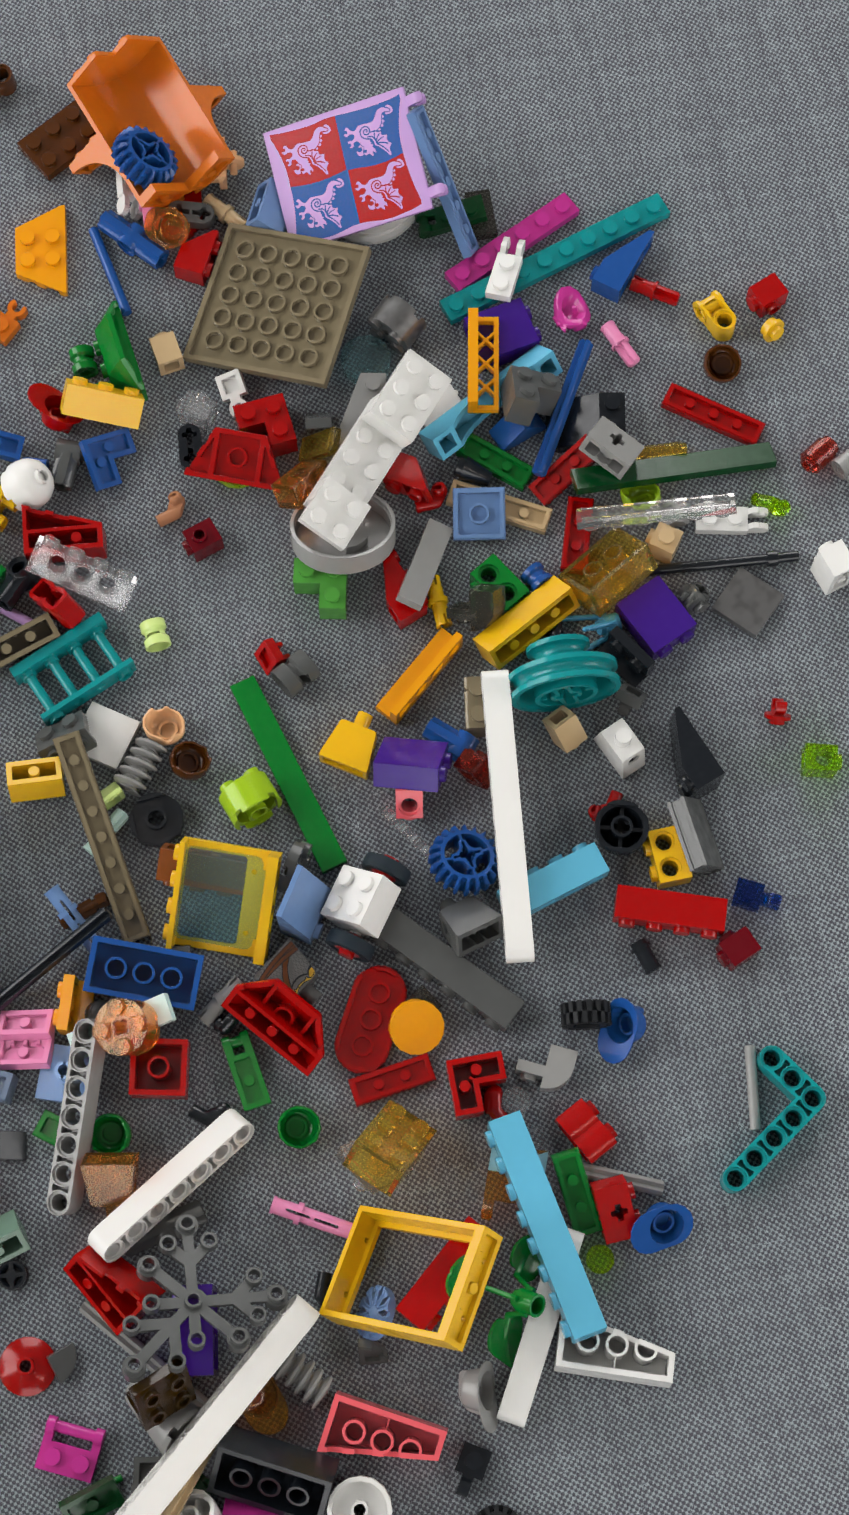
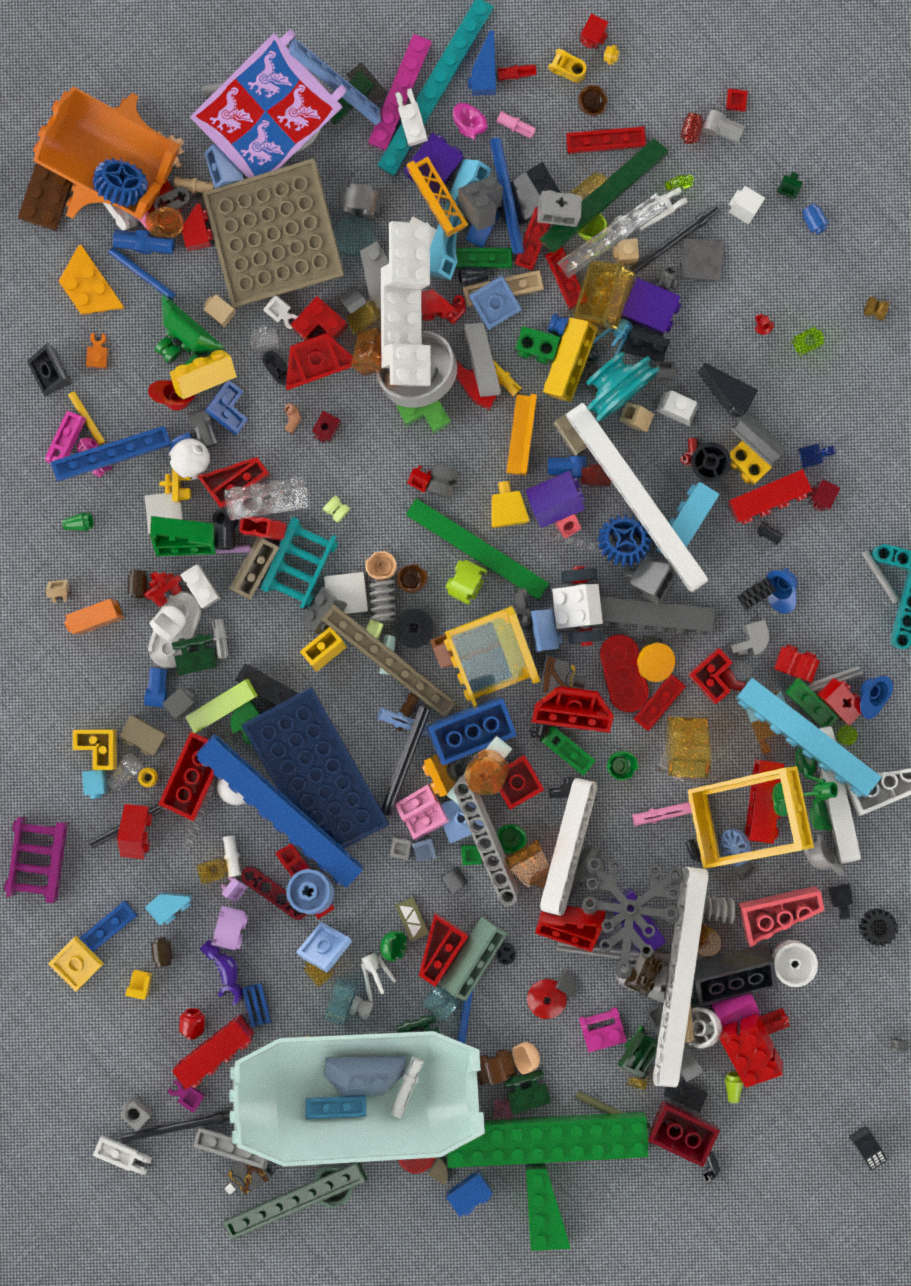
camera: 30 degrees left, 15 degrees up
light grey pin [196,975,243,1027] -> none
clear smoke brick [446,583,506,631] -> none

